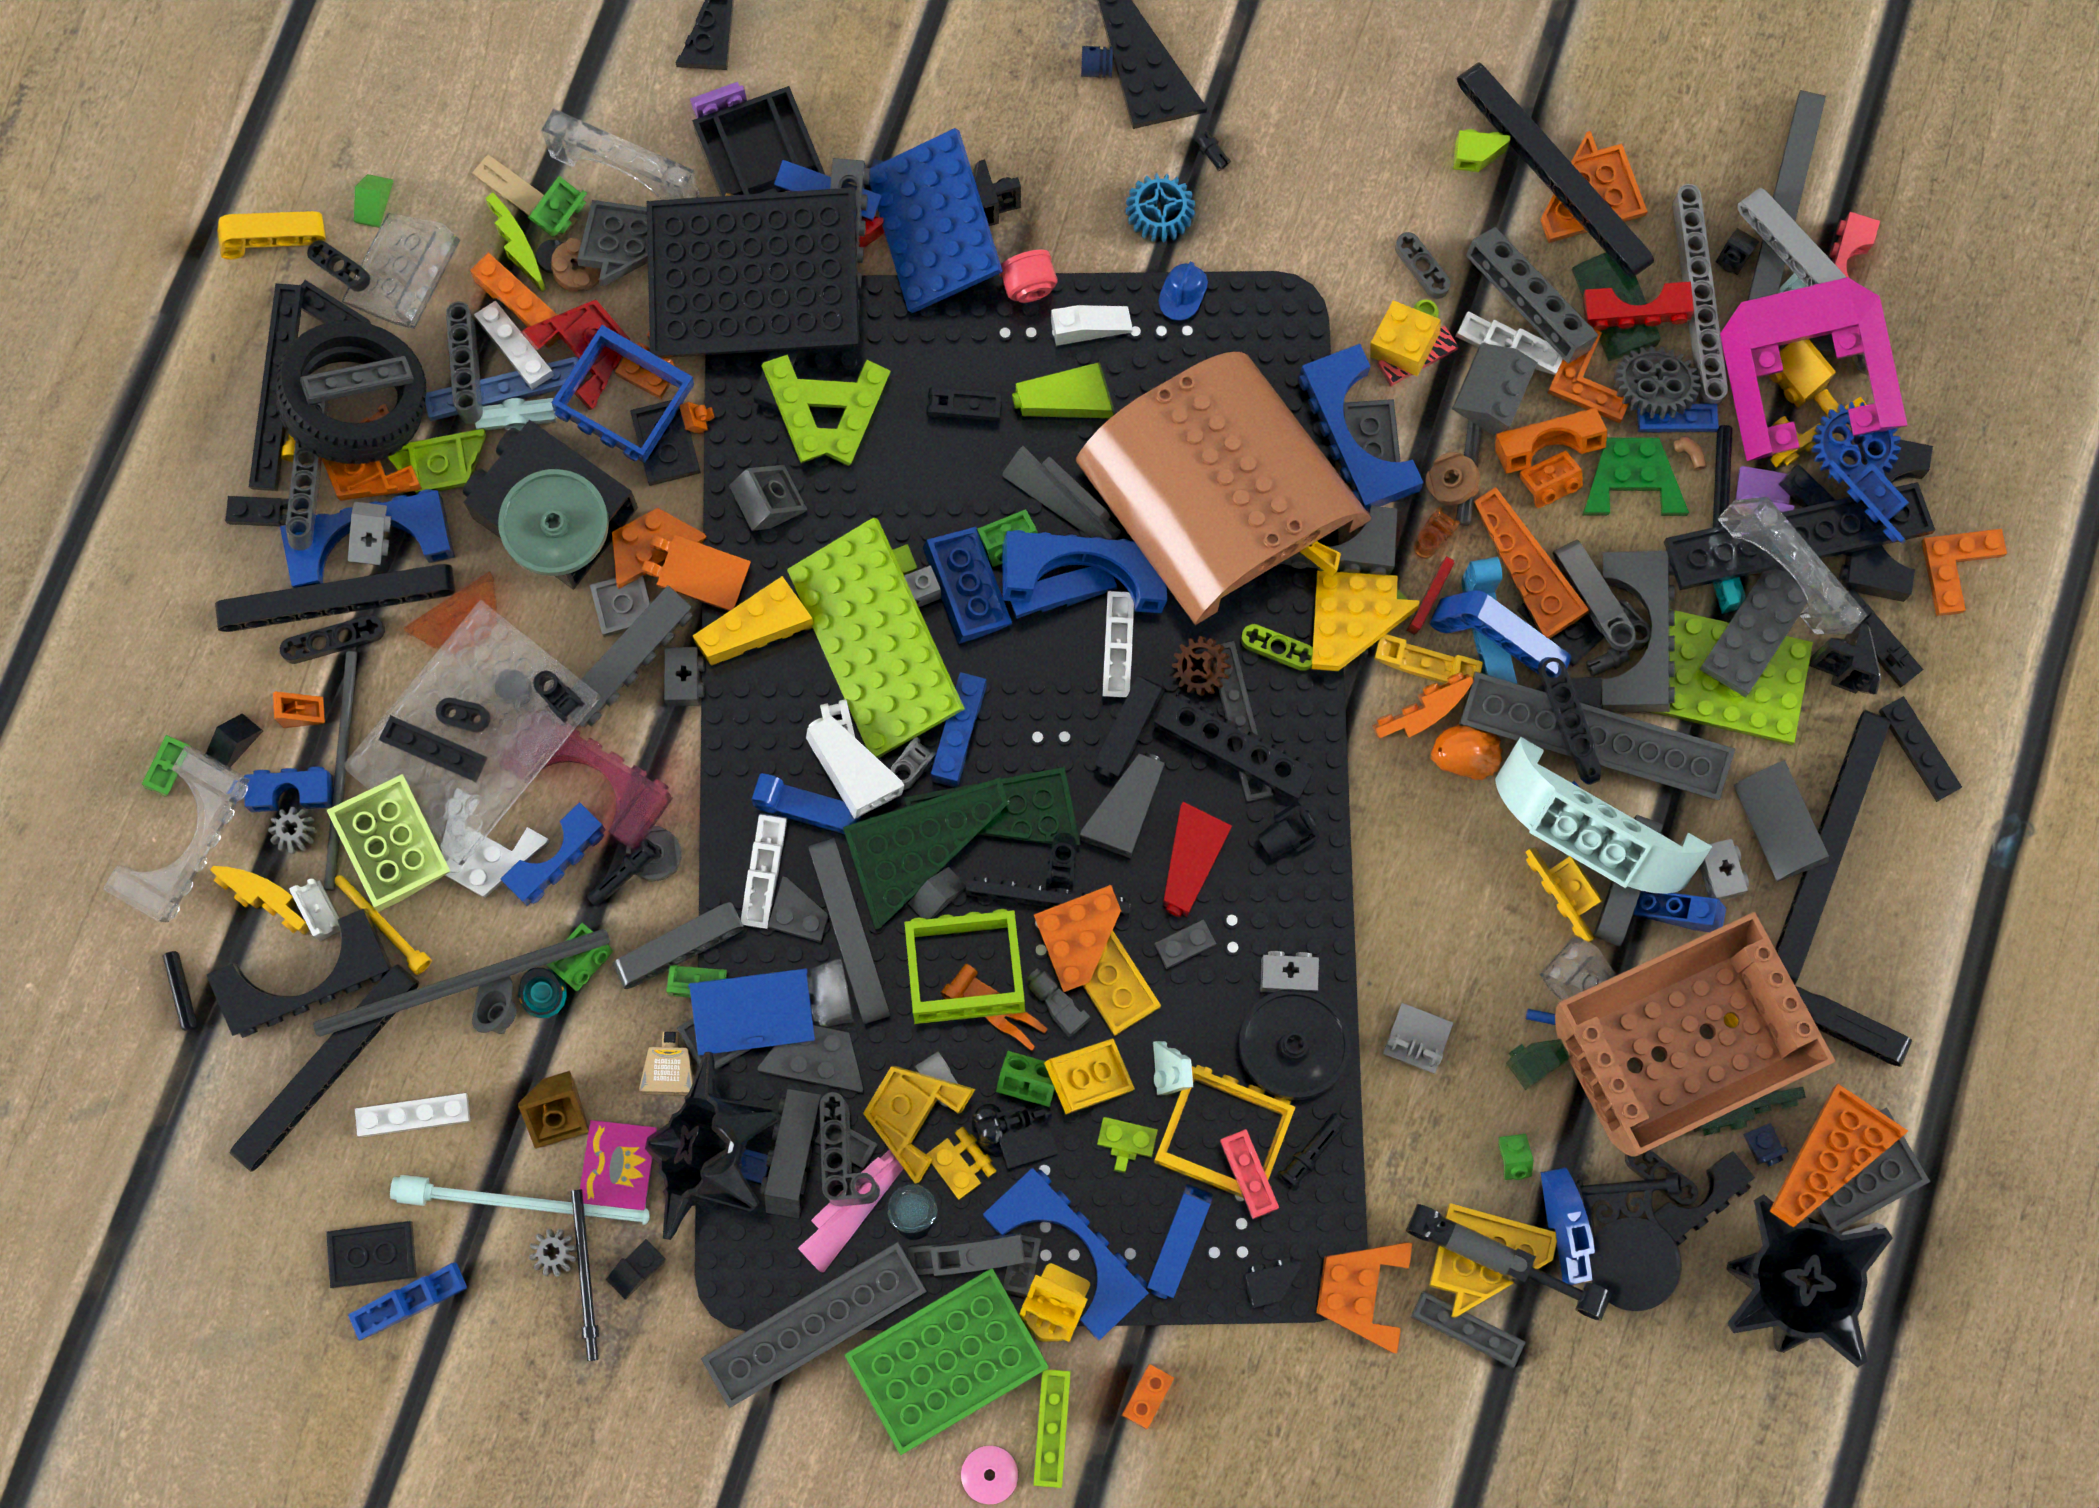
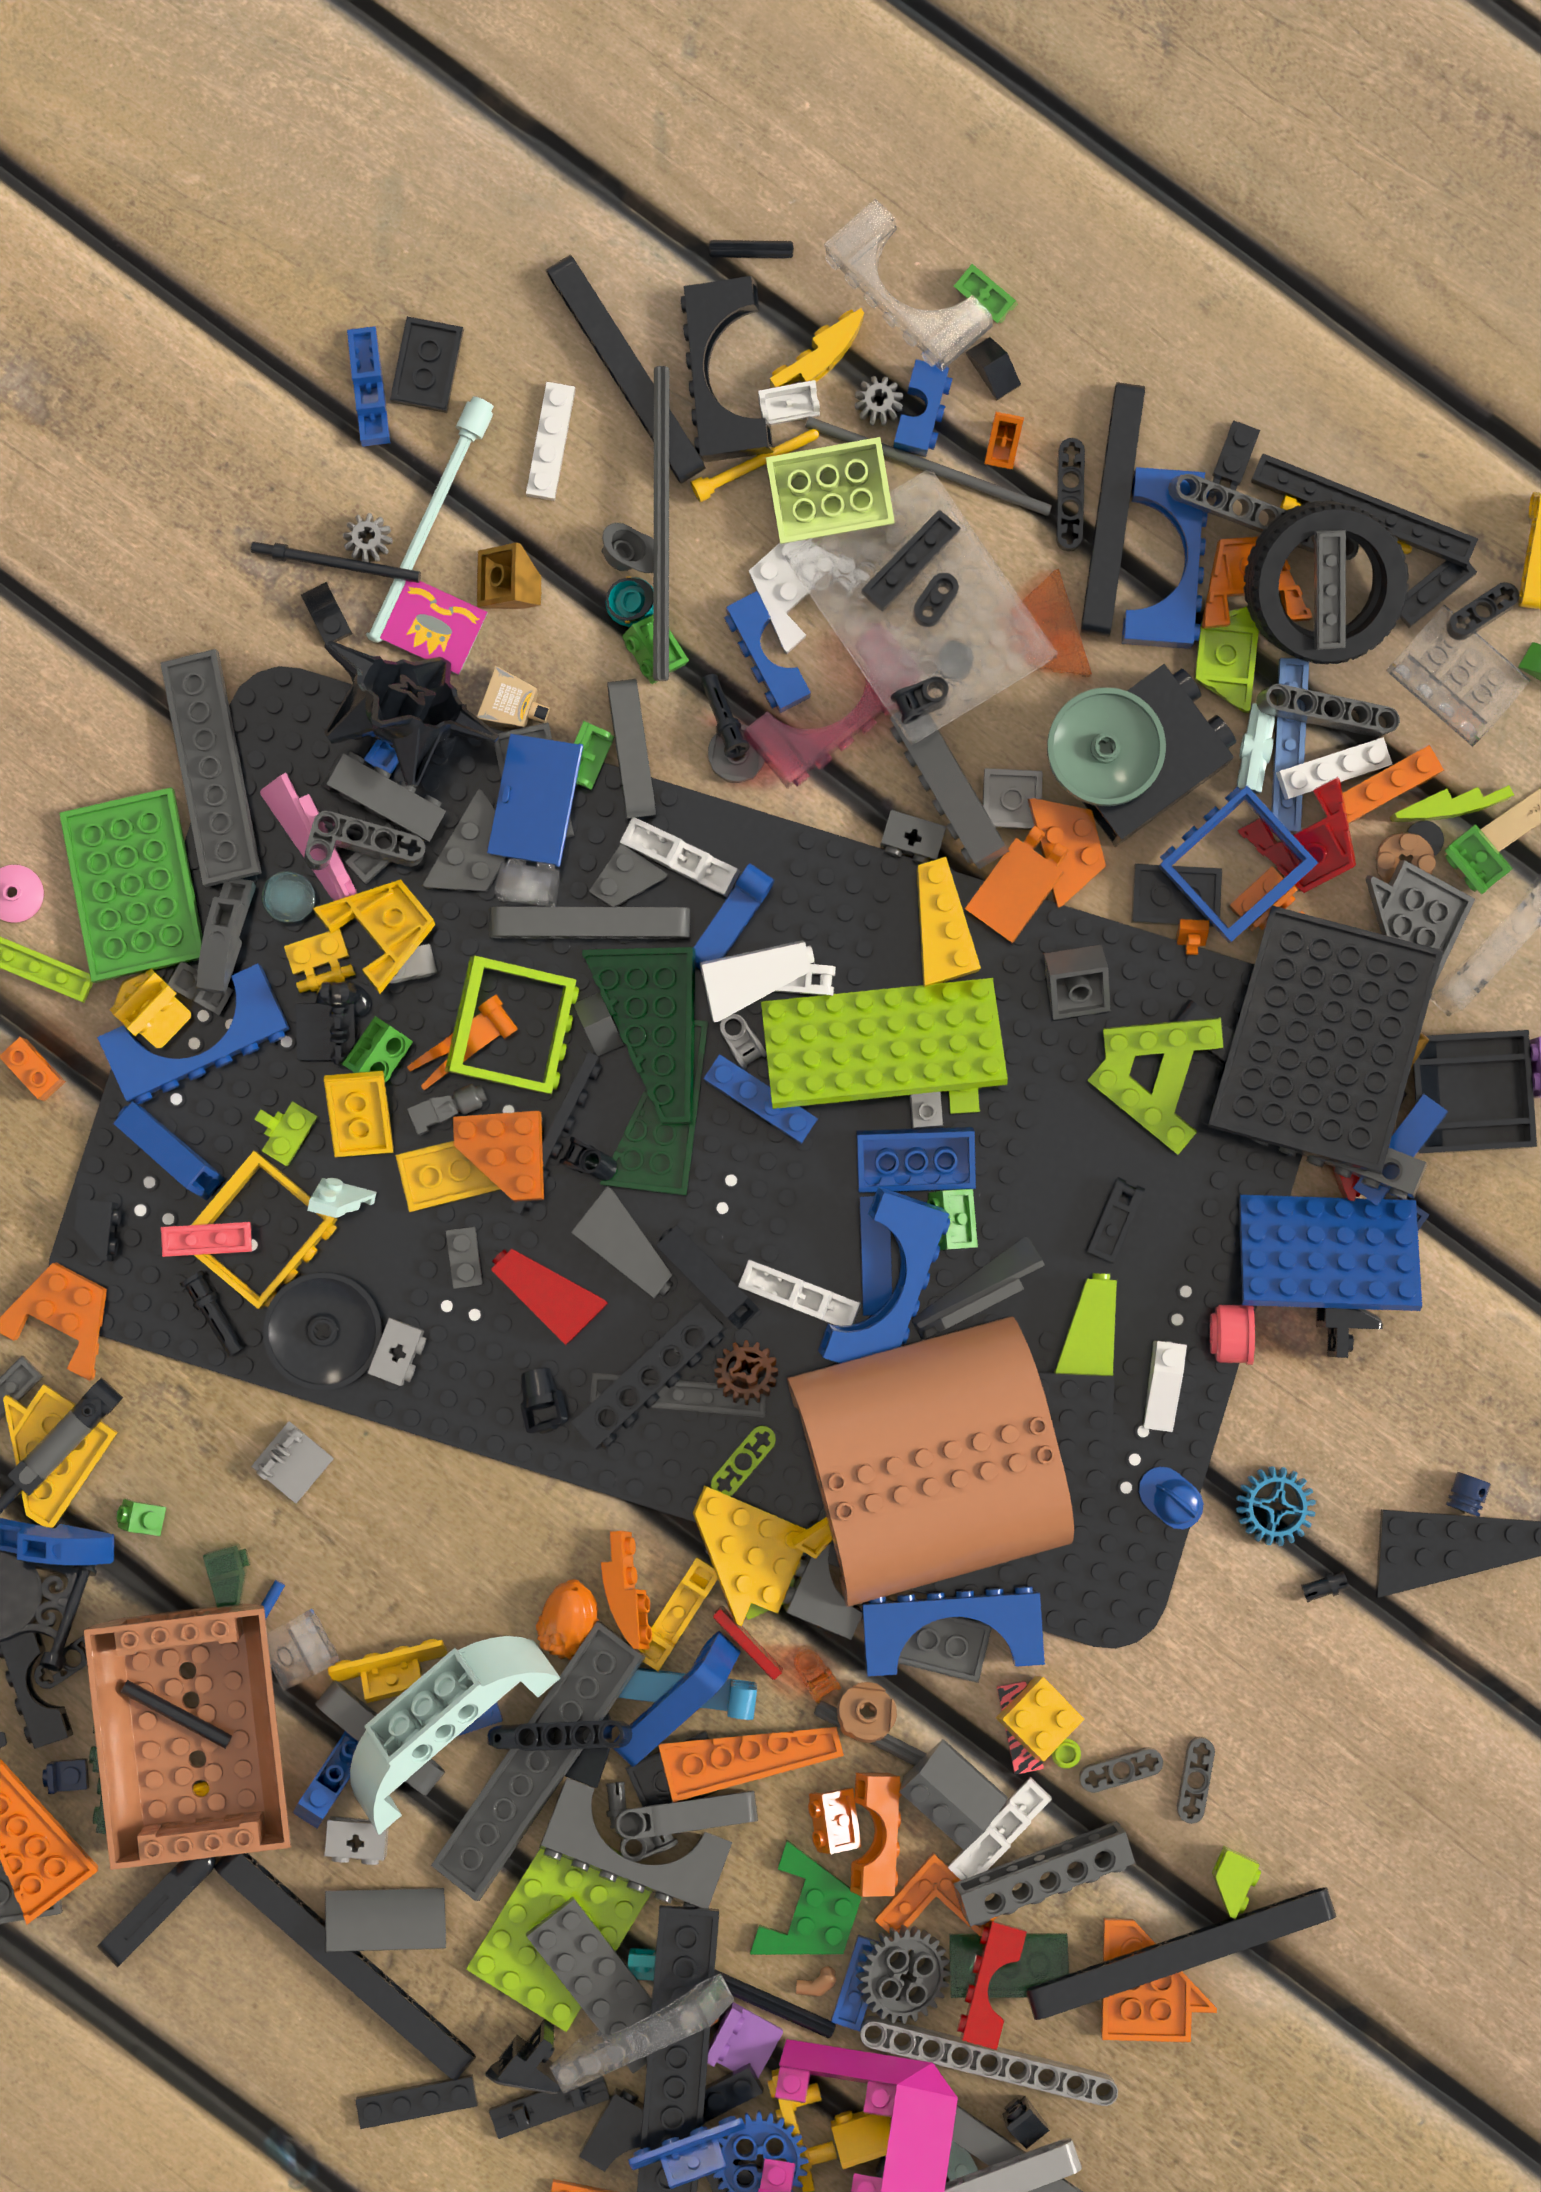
camera: 105 degrees right, 10 degrees up
light grey brick [348,502,391,565] -> none
none -> black piece [121,1680,232,1749]
none -> dark grey beam [1177,1737,1215,1824]

